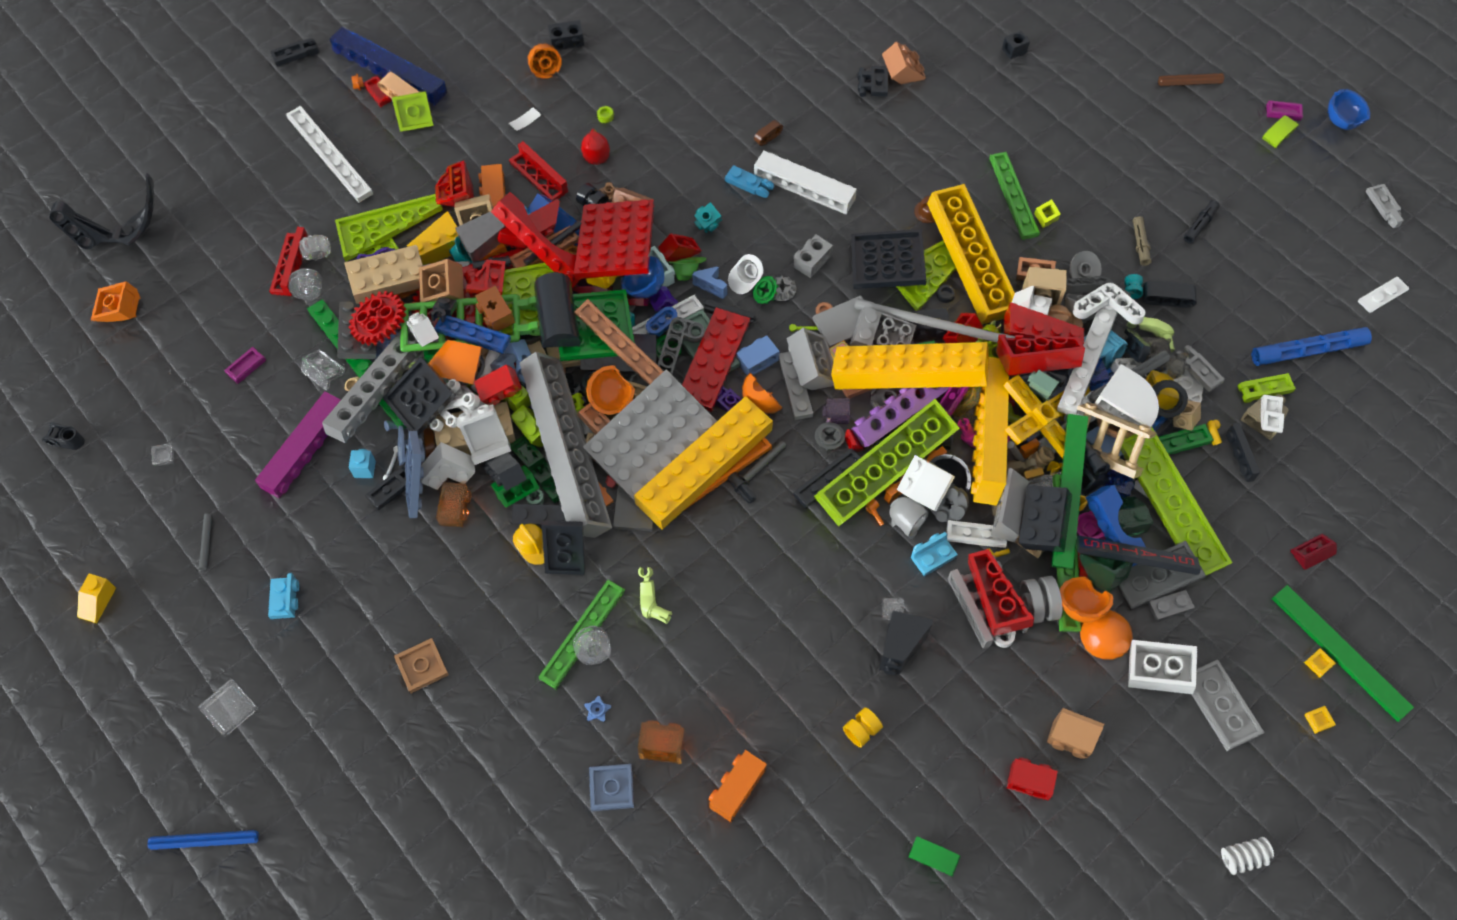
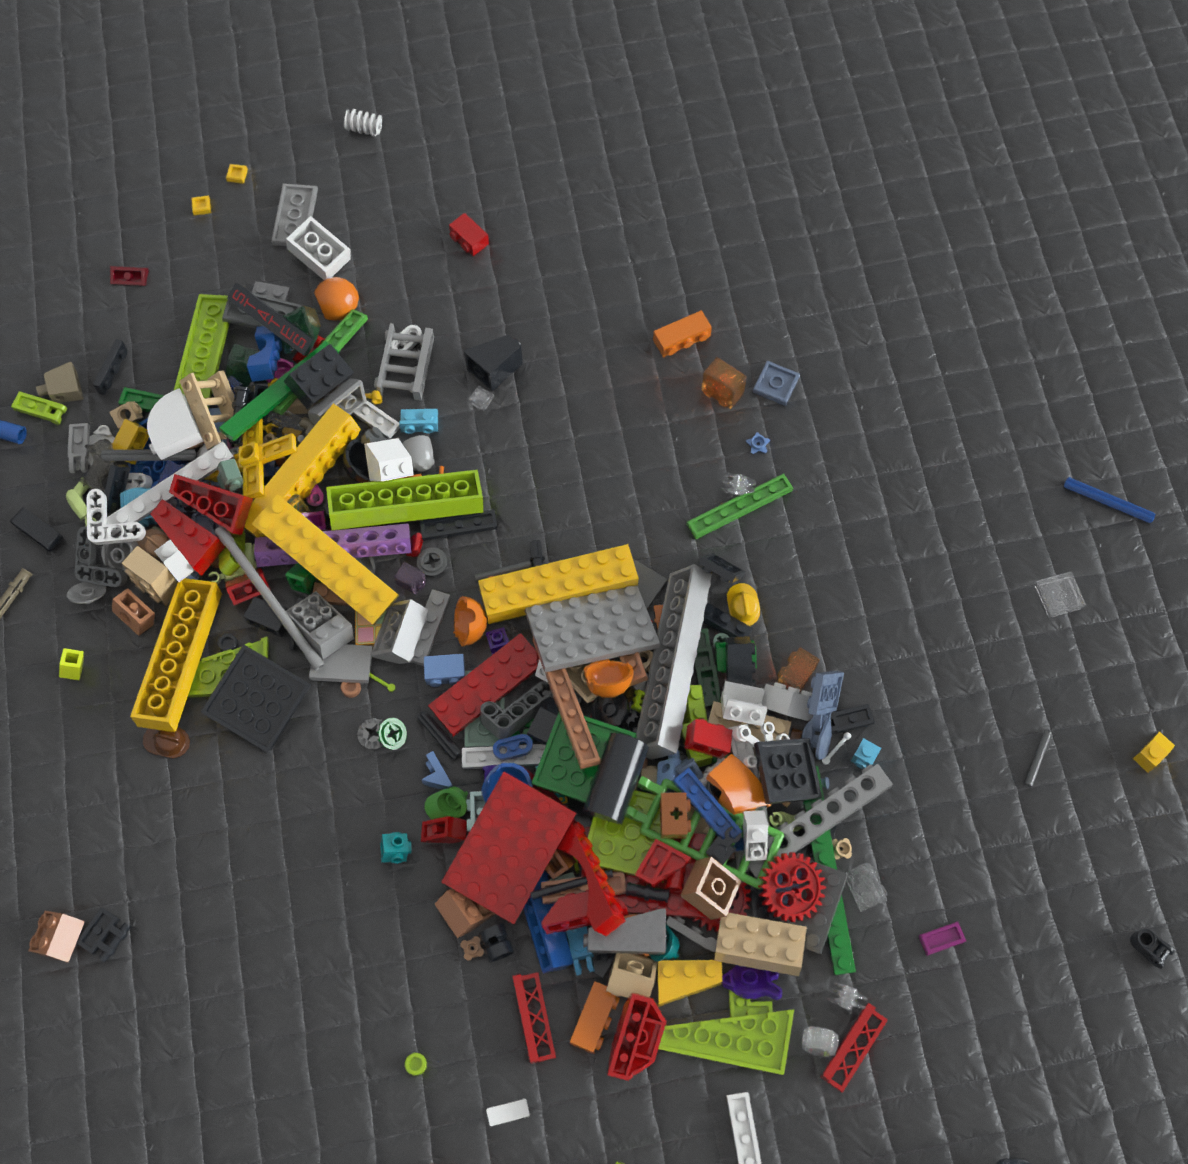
camera: 150 degrees left, 5 degrees up
orange slope [91,281,141,322] -> none
clear plate [151,443,174,467] -> none
magenta brick [255,391,341,498] -> none
medium azure bracket [268,573,299,619] -> none
medium nougat plate [394,638,449,694] -> none
red piece [581,129,610,165] -> none
yellowish green arm [638,567,672,624] -> none
dark azure hinge [725,165,774,198] -> none
white piece [728,254,764,294] -> none
reddish brown beam [754,120,783,146] -> none
white brick [754,151,857,214] -> none
light grey brick [793,235,833,278] -> none
yellow wheel [843,707,883,748] -> none
green slope [909,837,961,877] -> none
red wedge [968,549,1034,637] -> none
bright green tile [989,152,1040,240] -> none
light grey wheel [1020,576,1062,624] -> none
medium nougat slope [1047,708,1104,759] -> none
orange cylinder [1060,577,1113,623] -> none
teal wheel [1124,274,1143,299] -> none
black tyre [1152,380,1188,418] -> none
yellow arm [1206,419,1222,446] -> none
white slope [1261,395,1284,433] -> none
green tile [1272,585,1414,722] -> none

